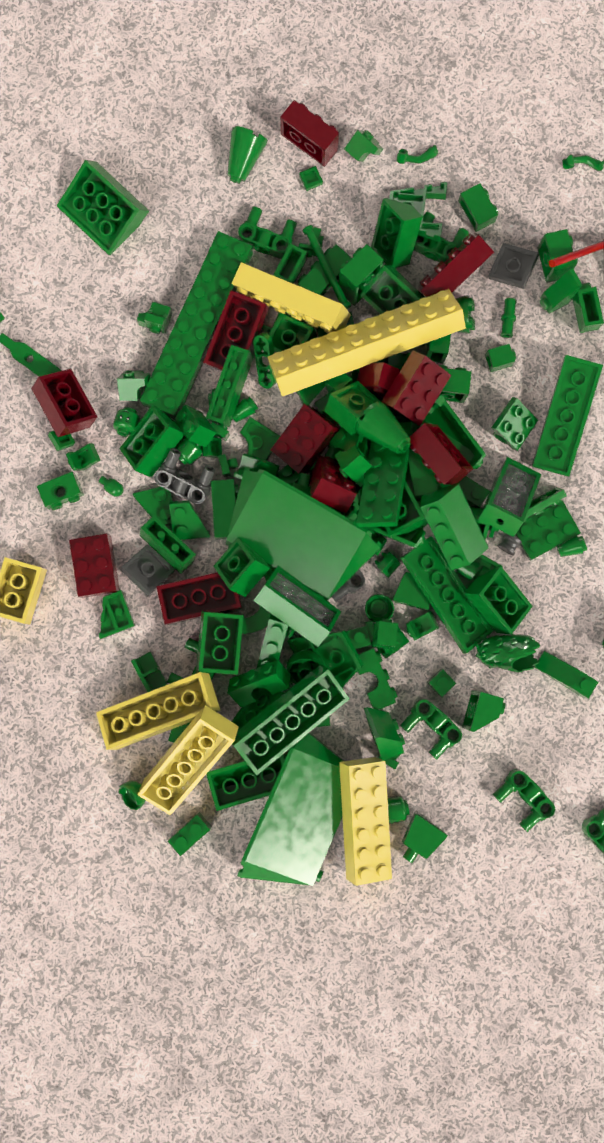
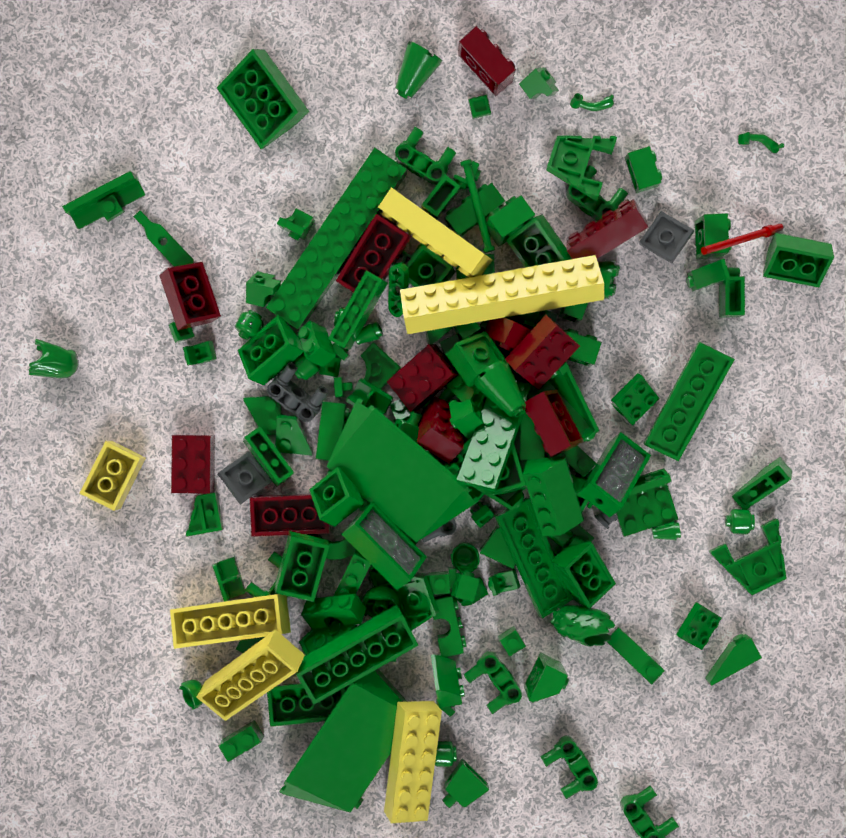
camera: 10 degrees right, 5 degrees up
green brick [37,472,84,511] -> none
green cylinder [99,476,124,497] -> none
green slope [371,198,423,268] -> none
green brick [485,344,516,372] -> none
green pin [500,298,517,338] -> none

